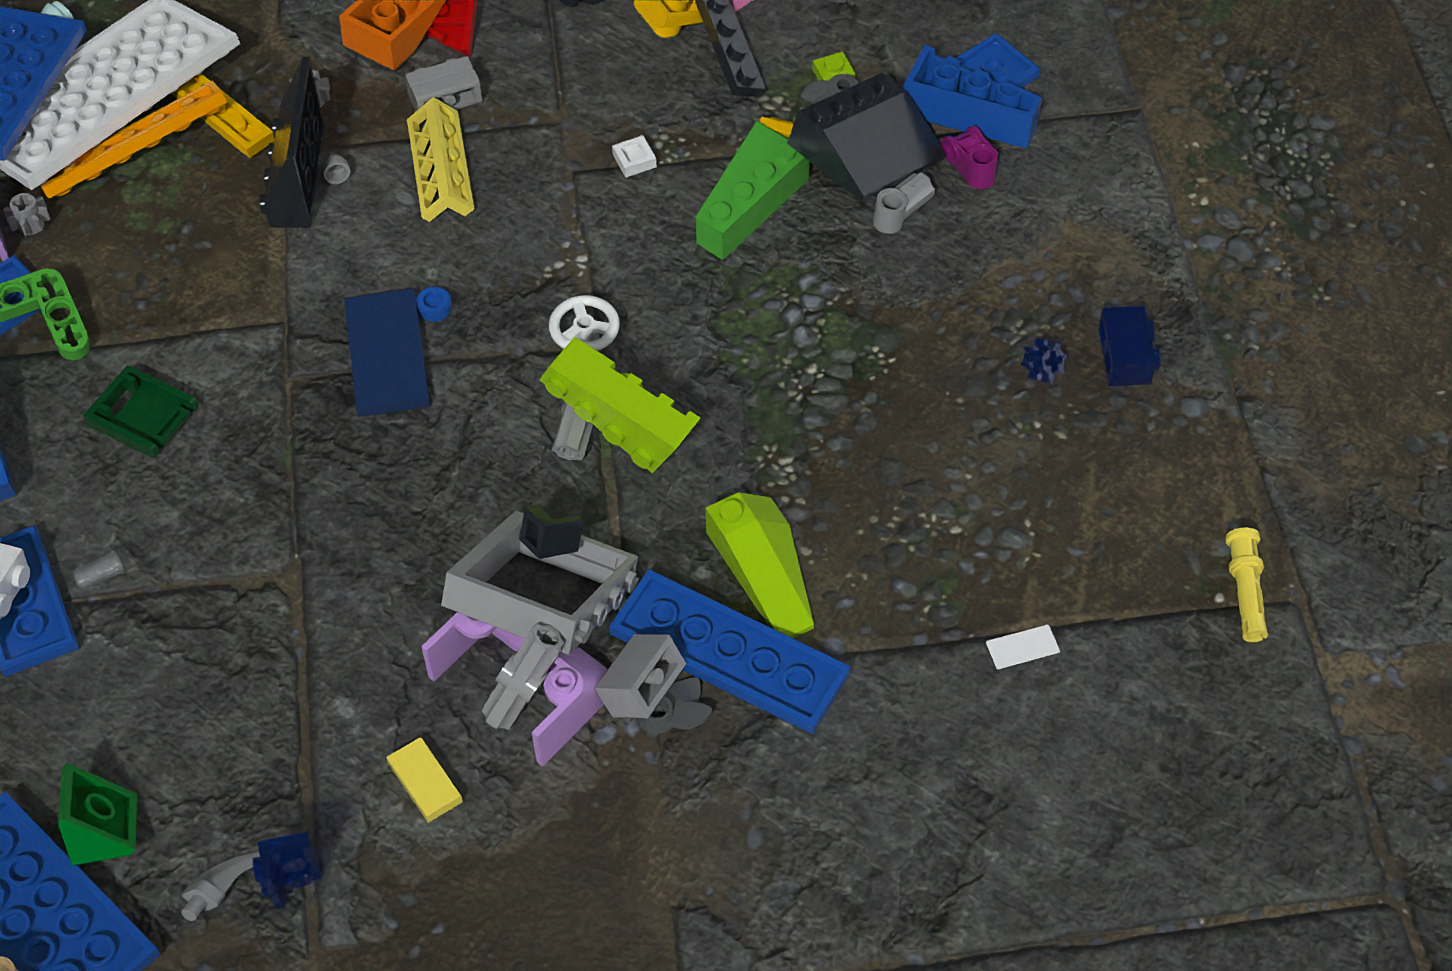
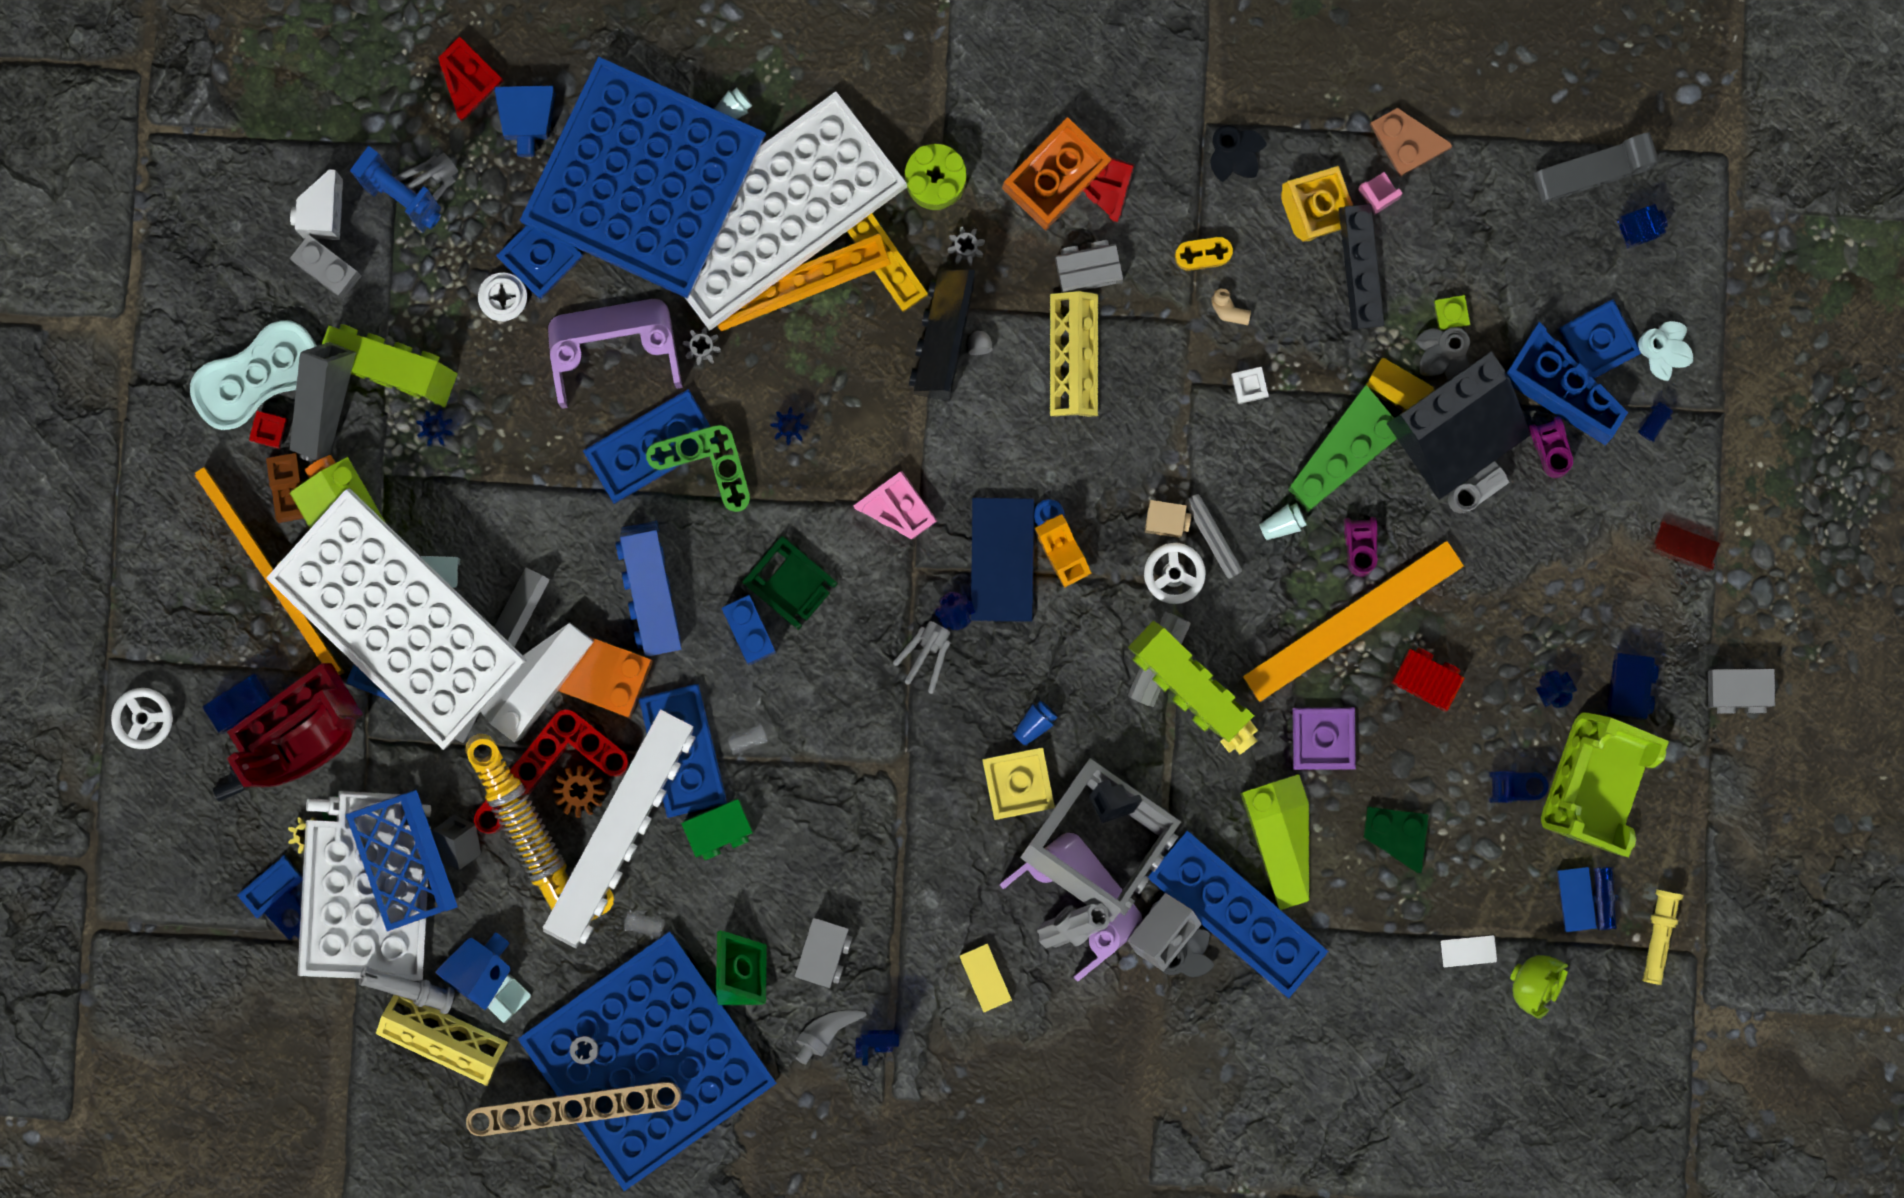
camera: 10 degrees right, 30 degrees up
none -> green brick [681,799,754,861]
none -> blue brick [722,595,776,666]
none -> clear blue gear [770,407,809,446]
none -> light grey brick [795,918,853,988]
none -> bright pink wing [854,471,938,539]
none -> light grey plant [893,621,951,694]
none -> lime brick [905,144,966,210]
none -> clear blue gear [935,592,975,630]
none -> light yellow plate [982,748,1055,820]
none -> blue cone [1013,700,1058,746]
none -> light orange brick [1035,514,1092,588]
none -> tan brick [1144,500,1191,538]
none -> yellow beam [1175,237,1233,271]
none -> light grey axle [1185,494,1242,579]
none -> tan arm [1211,288,1251,325]
none -> light yellow gear [1220,720,1258,755]
none -> light orange tile [1243,541,1464,702]
none -> light aqua cone [1259,503,1307,540]
none -> medium lavender tile [1292,707,1355,770]
none -> magenta piece [1344,517,1378,577]
none -> dark green wing [1363,807,1429,874]
none -> red brick [1391,647,1465,712]
none -> clear blue piece [1489,771,1549,803]
none -> lime cylinder [1510,955,1568,1019]
none -> lime windscreen [1541,712,1669,858]
none -> blue tile [1557,867,1597,932]
none -> clear blue pin [1593,867,1618,930]
none -> clear blue pin [1637,402,1674,443]
none -> light aqua plate [1638,321,1693,381]
none -> clear red panel [1650,522,1720,572]
none -> light grey brick [1708,669,1775,714]

